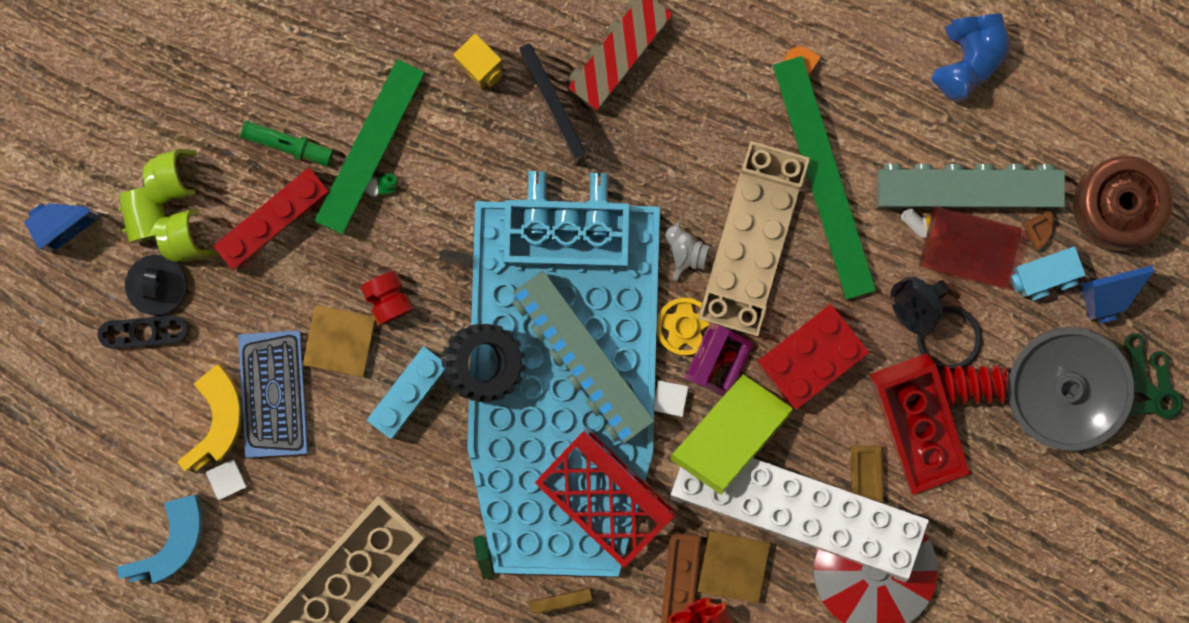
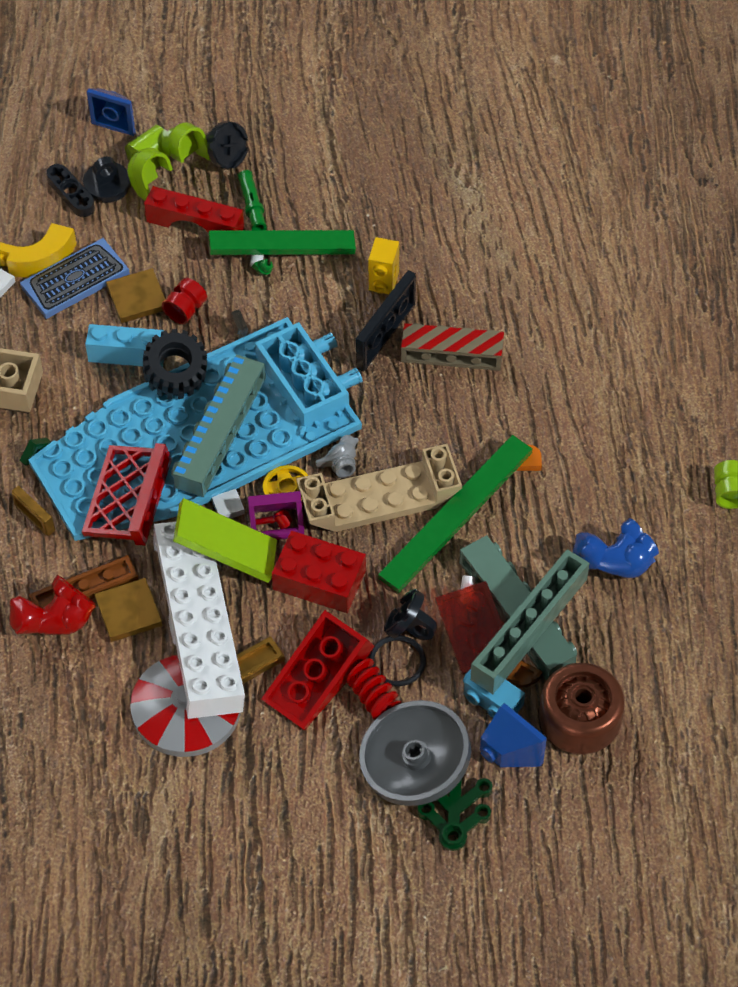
camera: 60 degrees right, 30 degrees down
none -> black tile [206,121,248,169]
none -> sand green brick [470,549,590,694]

